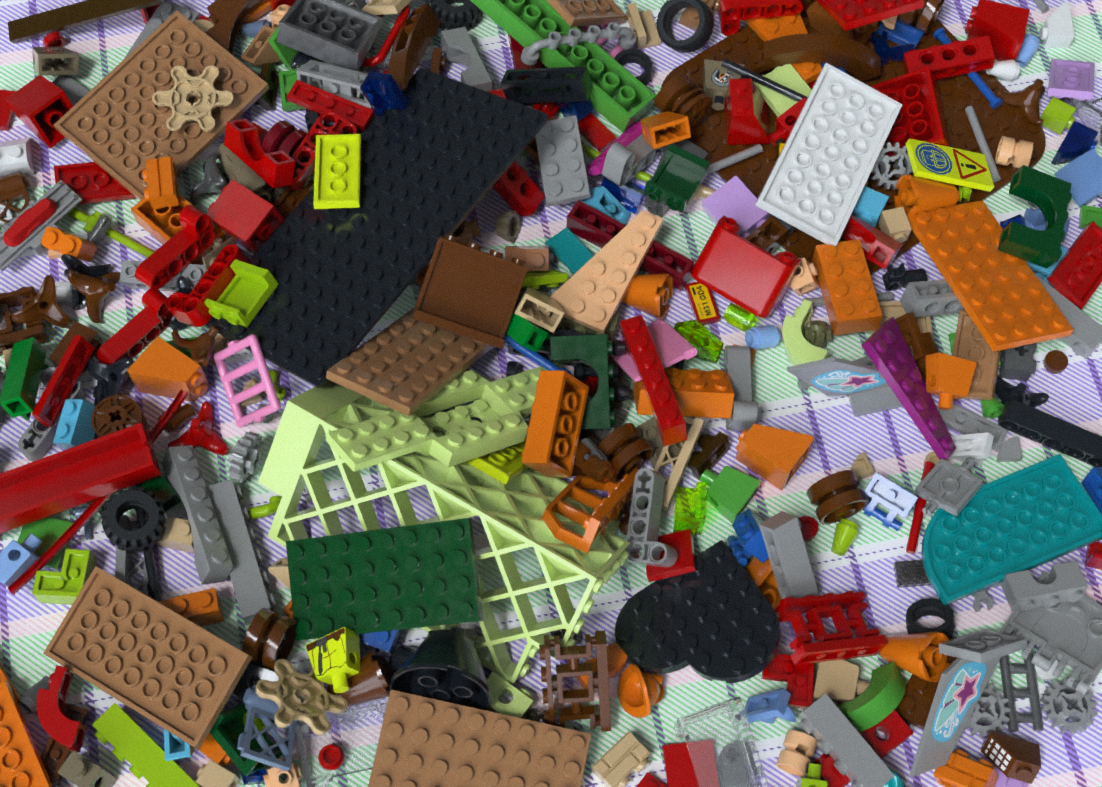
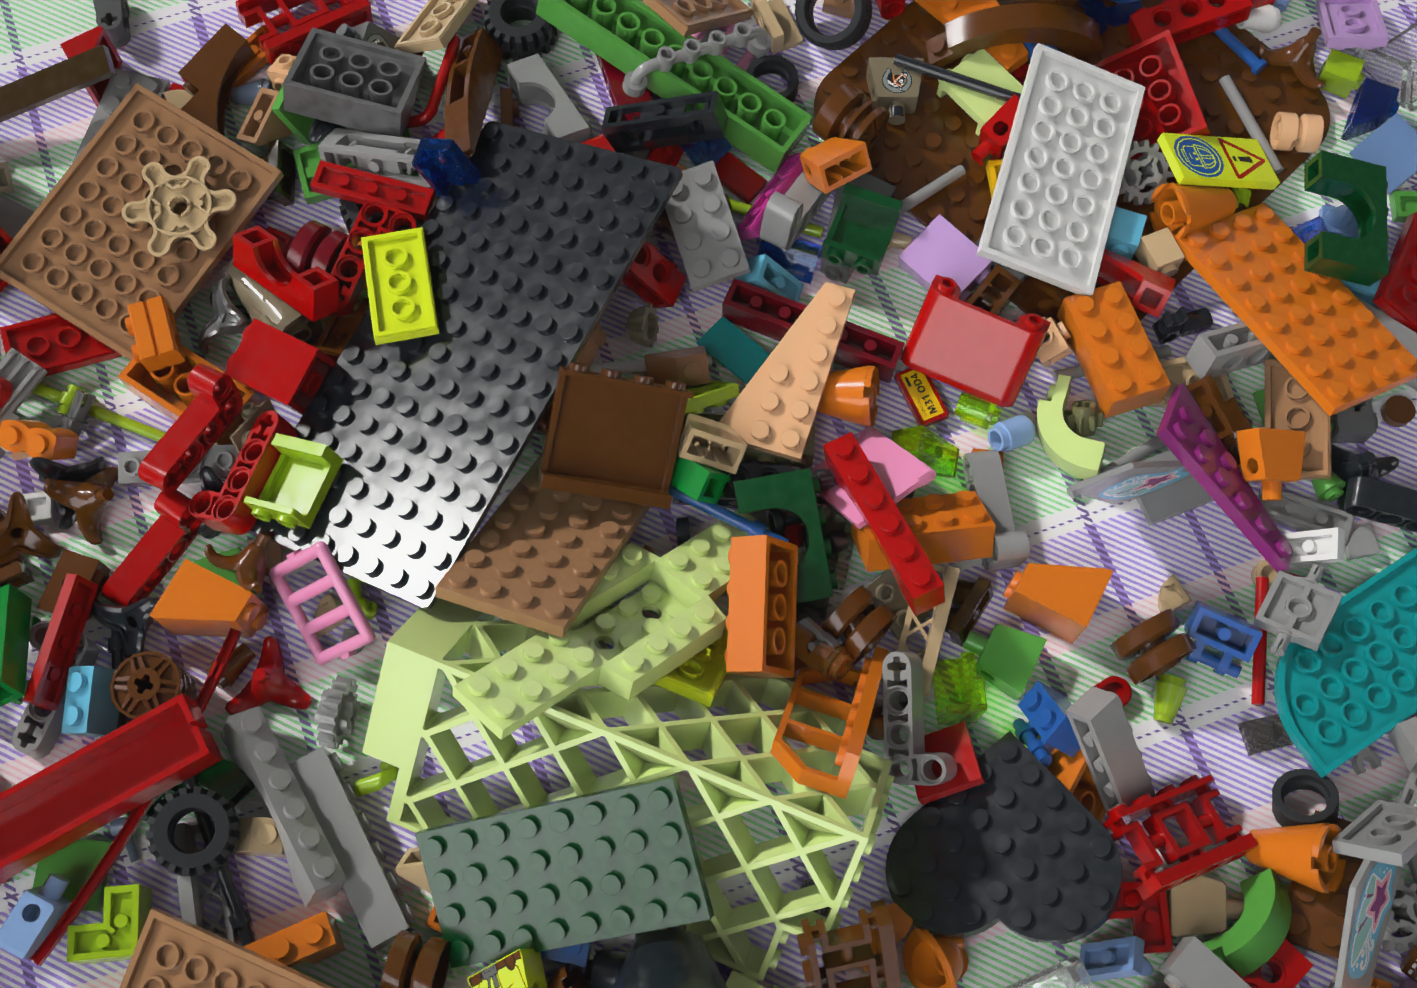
camera: 10 degrees left, 5 degrees up
red slope [724,78,770,145] -> none

